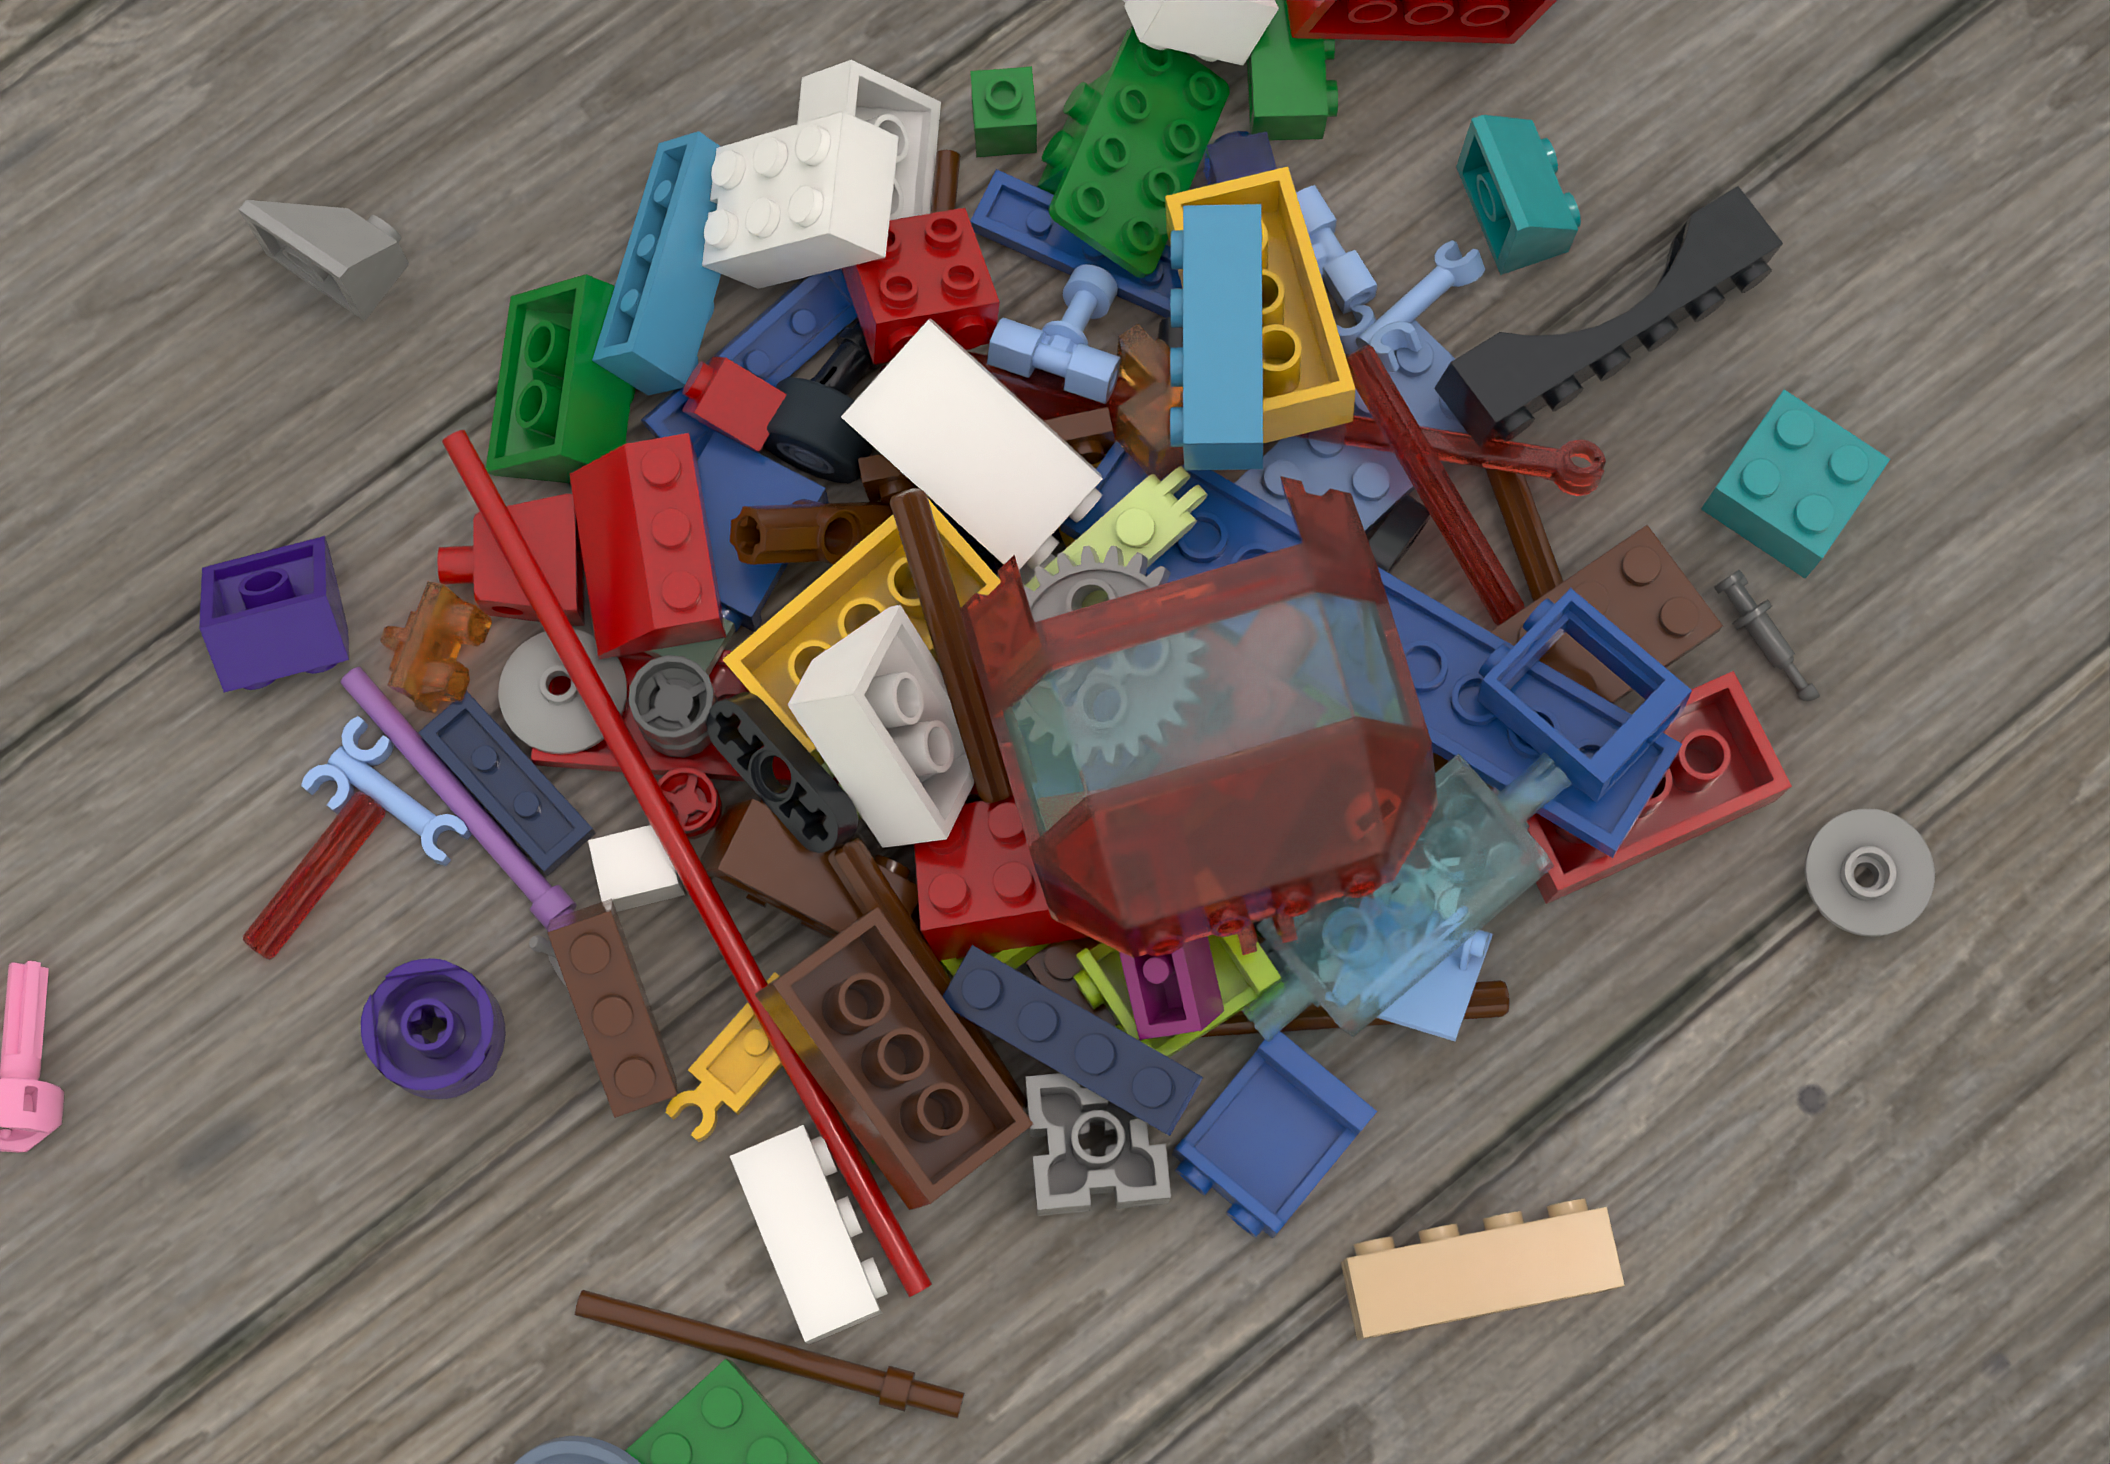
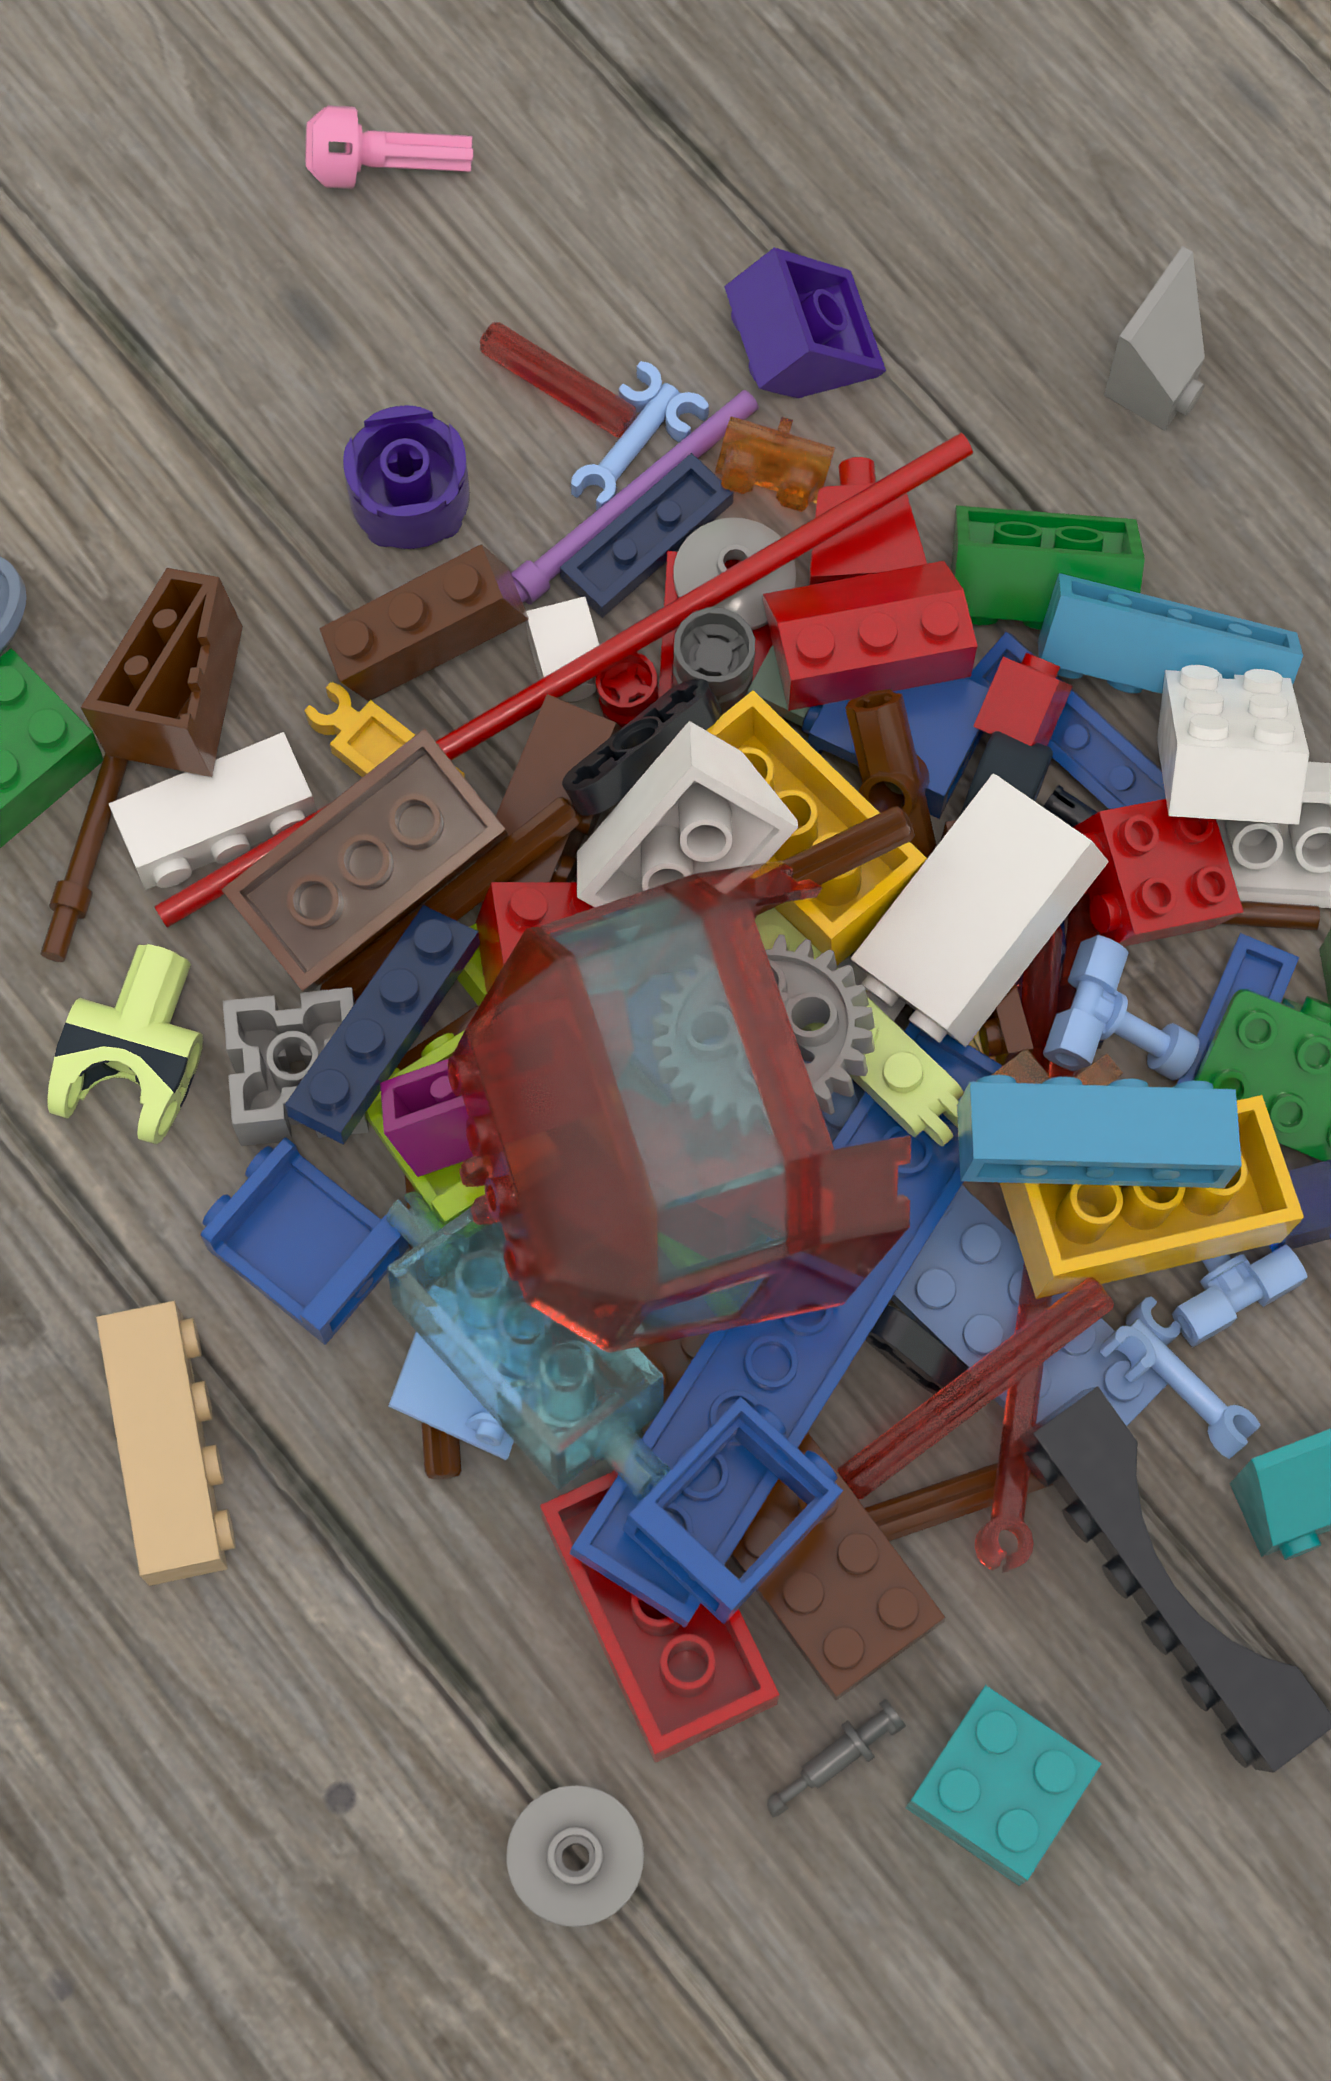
camera: 90 degrees right, 5 degrees down
none -> yellowish green connector [48,944,203,1144]
none -> reddish brown wedge [80,568,243,777]

